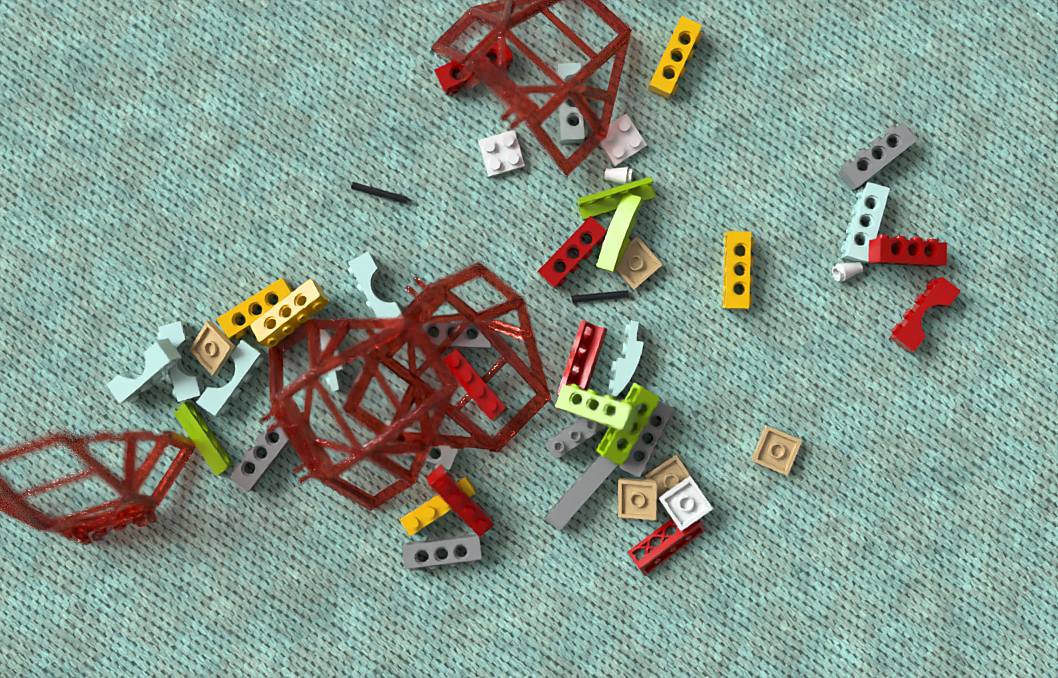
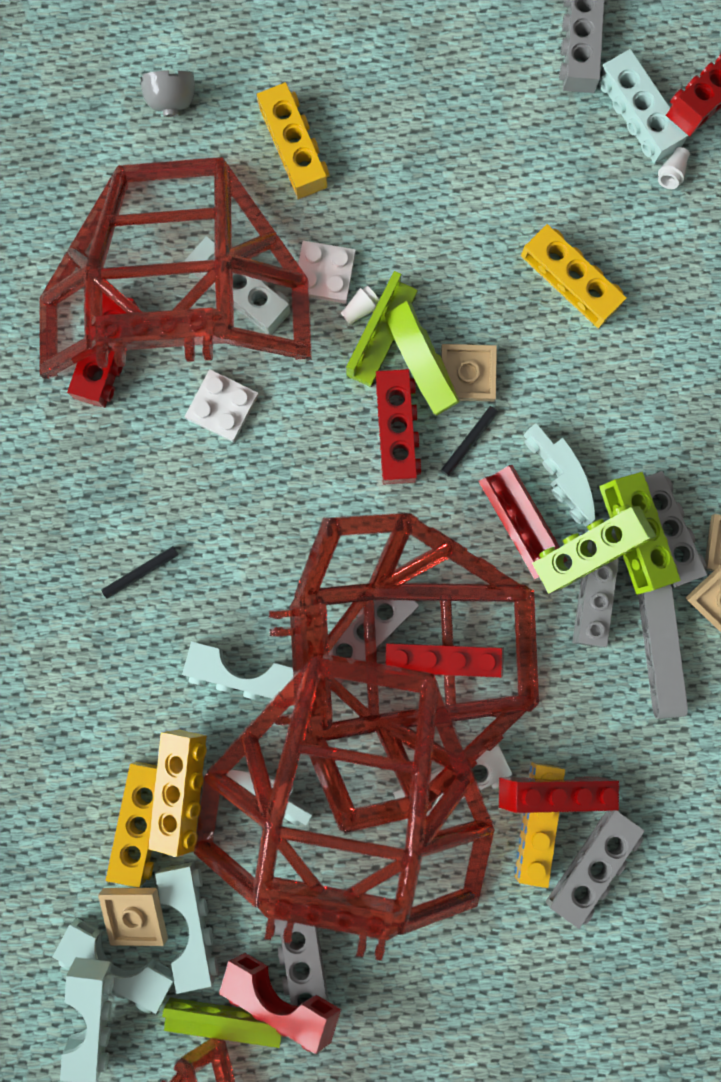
camera: 45 degrees left, 5 degrees down
none -> arch [219,953,341,1054]

